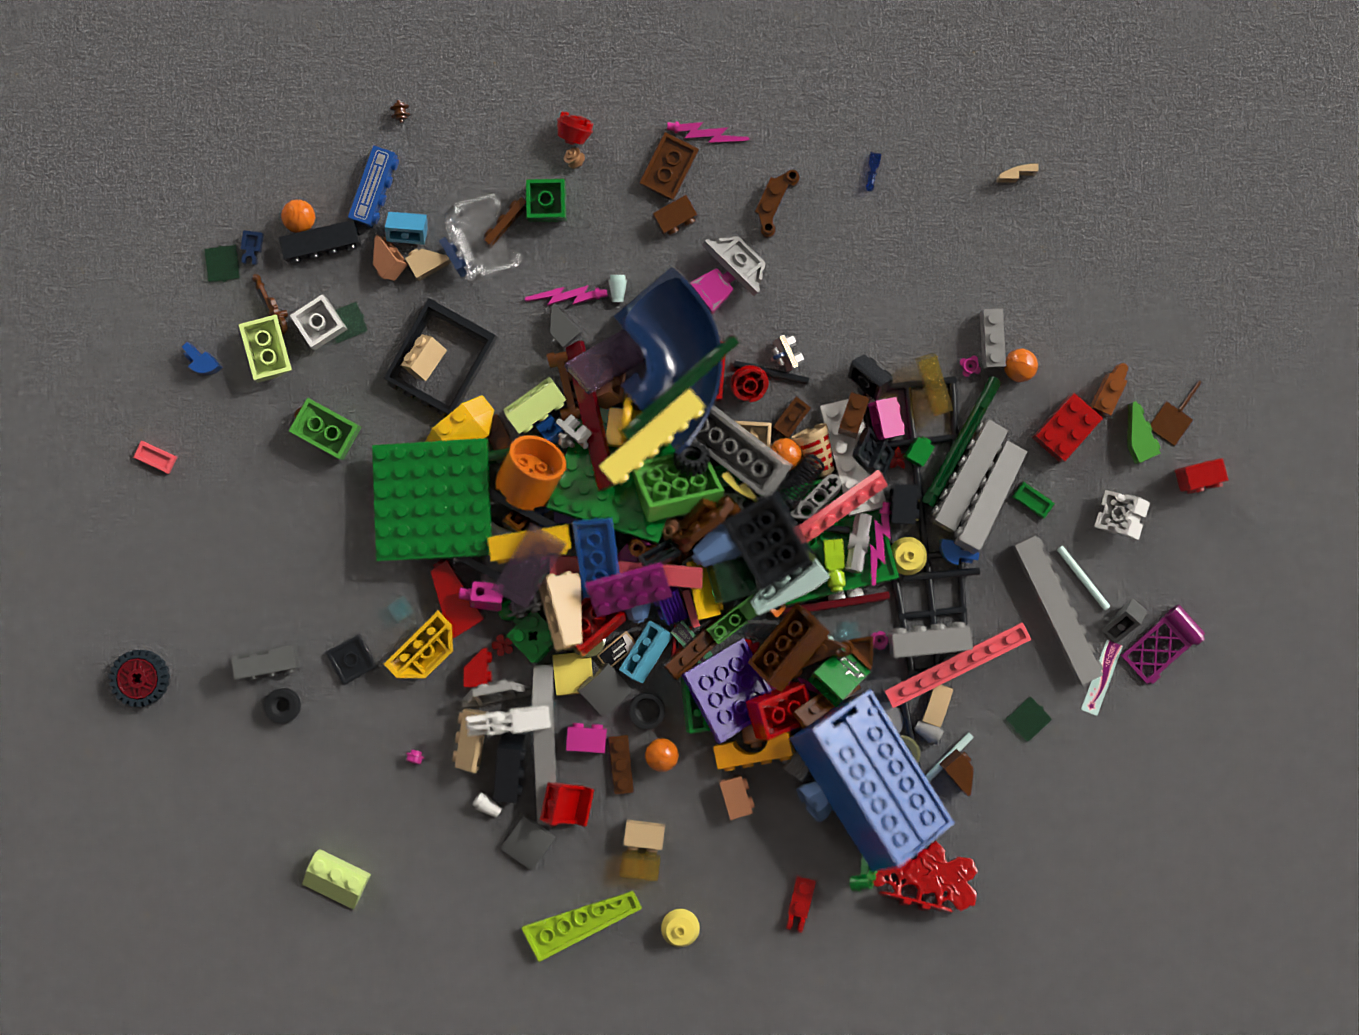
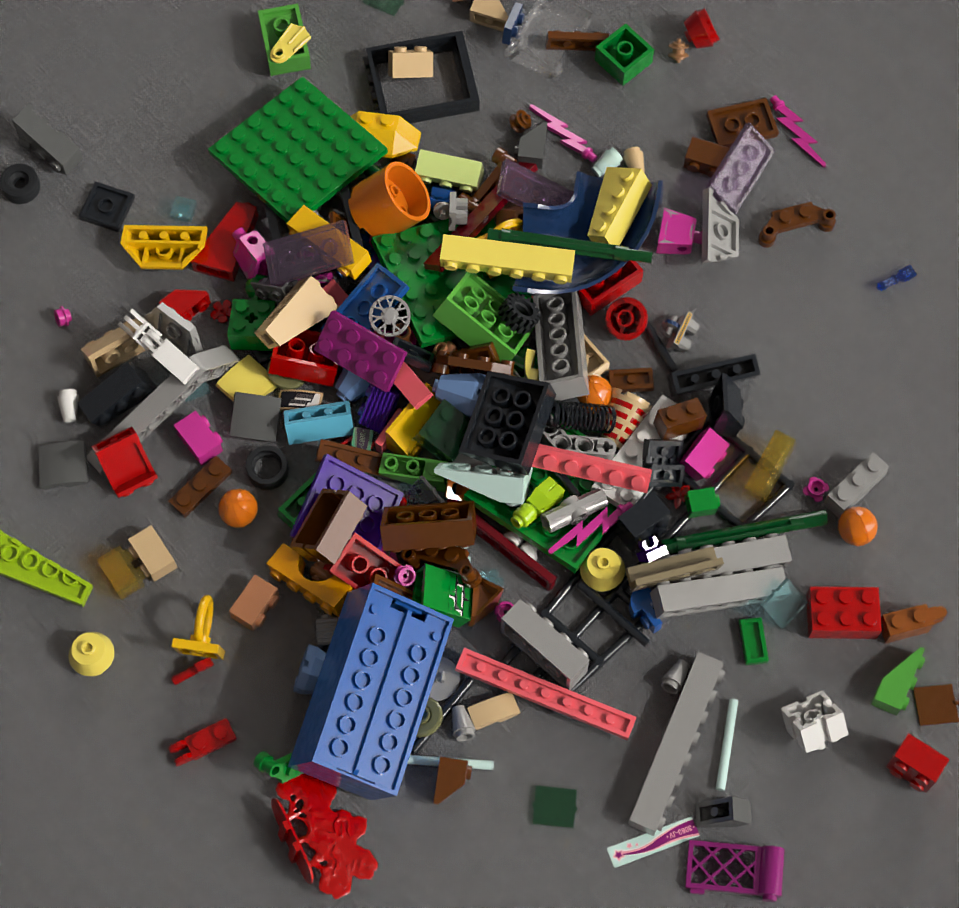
camera: 45 degrees right, 20 degrees down
none -> yellow tile [171,594,225,660]
none -> red bar [171,657,214,685]
none -> light yellow piece [270,23,311,63]
none -> reddish brown piece [290,488,368,565]
none -> light grey wheel [369,295,411,337]
none -> dark pink plate [394,565,416,587]
none -> reddish brown wheel [509,110,532,133]
none -> light yellow wedge [587,167,652,245]
none -> tan cone [623,147,645,174]
none -> dark tan fence [625,546,724,592]
none -> tile [636,536,668,562]
none -> light grey cone [661,659,690,694]
none -> black brick [666,354,761,397]
none -> clear purple tile [706,123,775,214]
none -> clear light blue piece [761,578,808,630]

